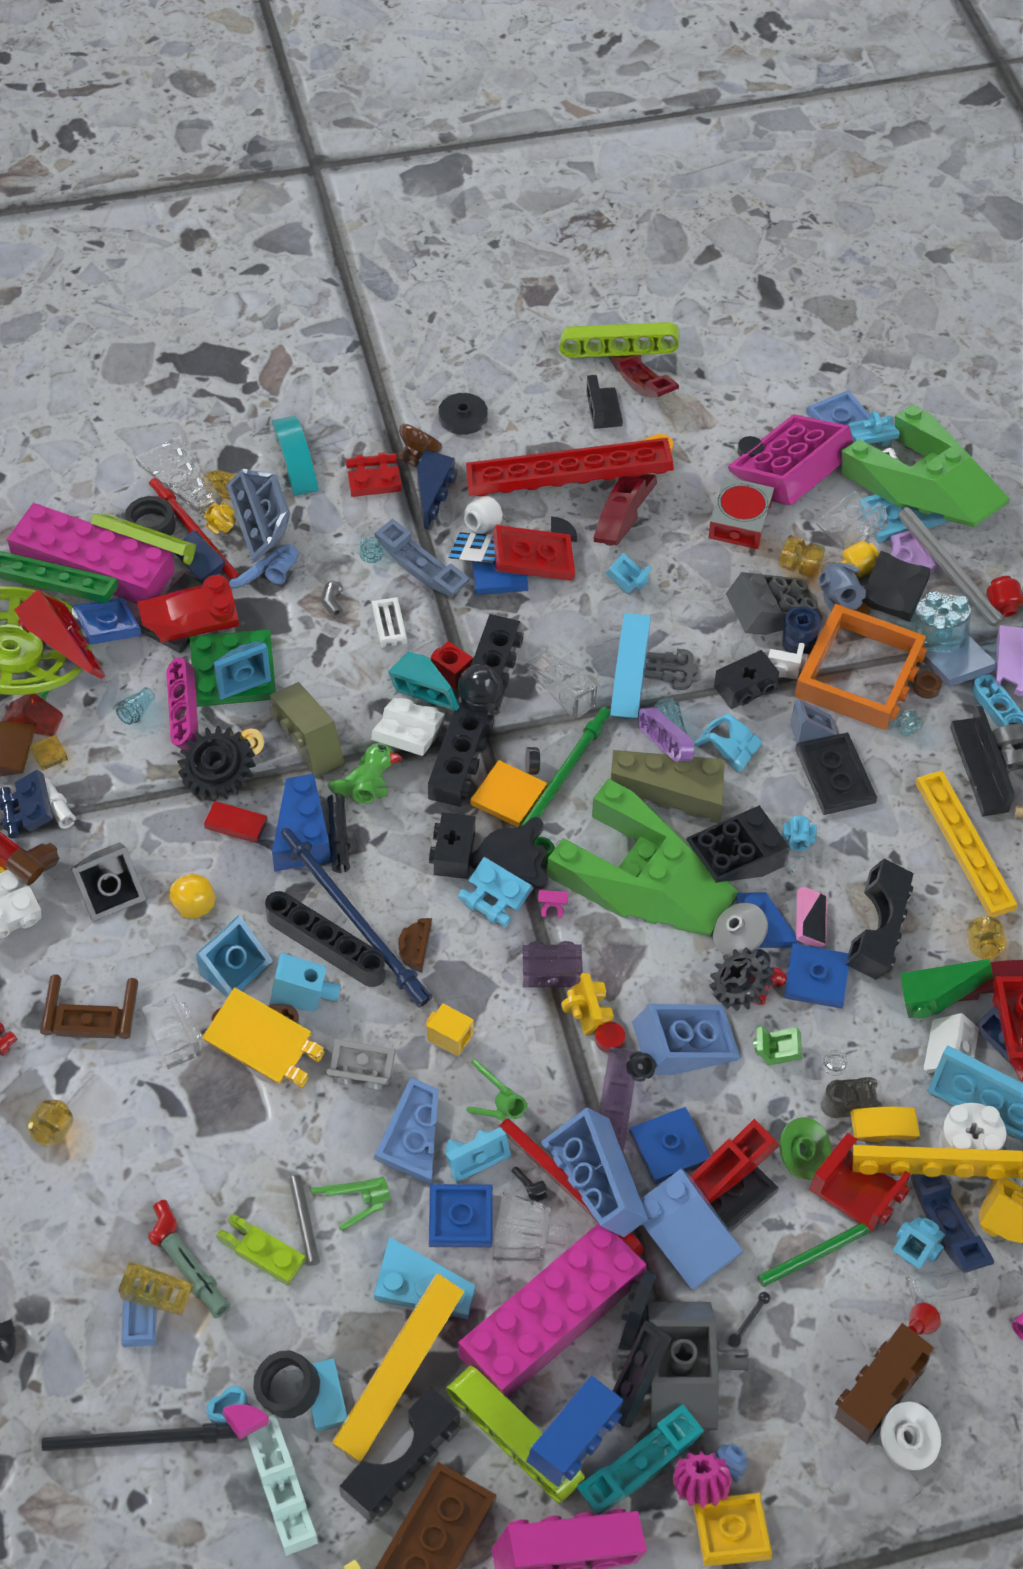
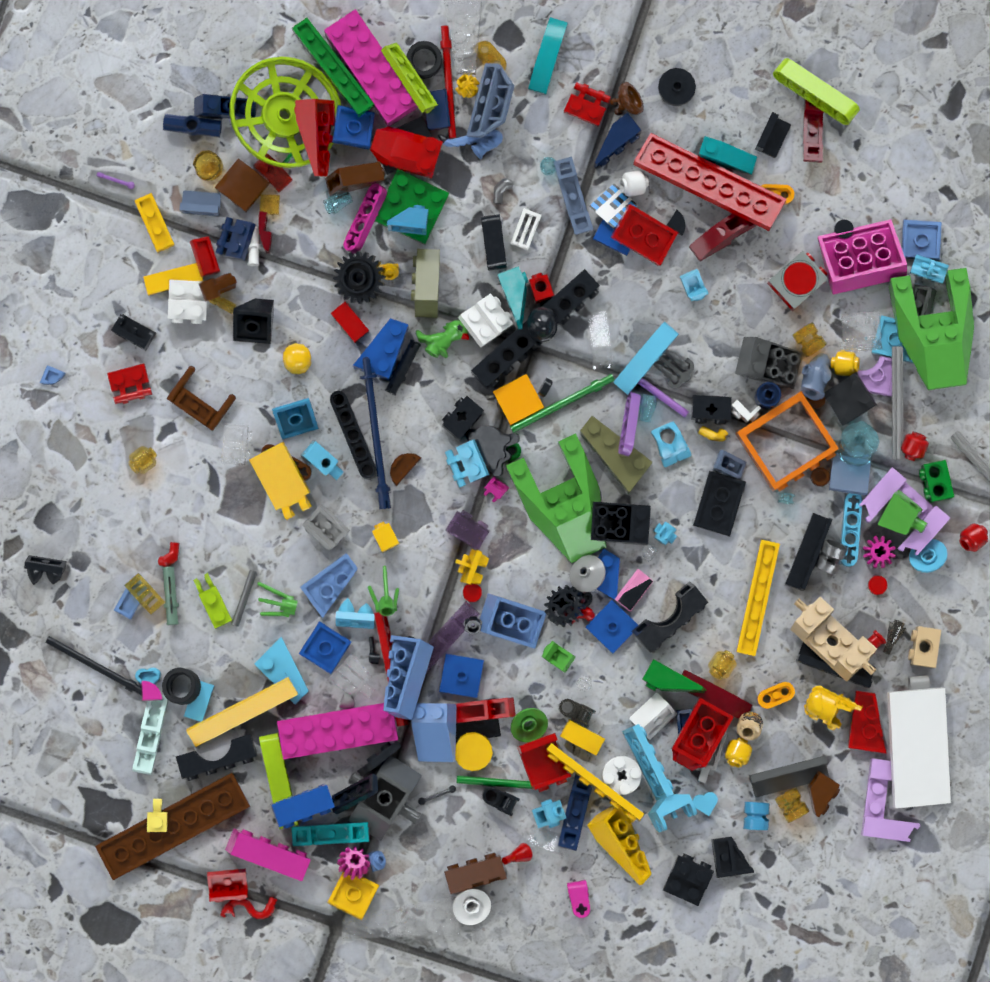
camera: 30 degrees right, 30 degrees up
none -> clear yellow axle [209,297,237,314]
none -> dark red slope [259,211,273,254]
none -> reddish brown slope [325,161,385,196]
none -> light grey hinge [339,693,355,709]
none -> yellow tile [455,732,493,771]
none -> black beam [481,214,507,271]
none -> black piece [482,787,520,816]
none -> medium lavender bar [638,378,689,418]
none -> teal slope [698,136,757,175]
none -> yellow arm [699,426,728,442]

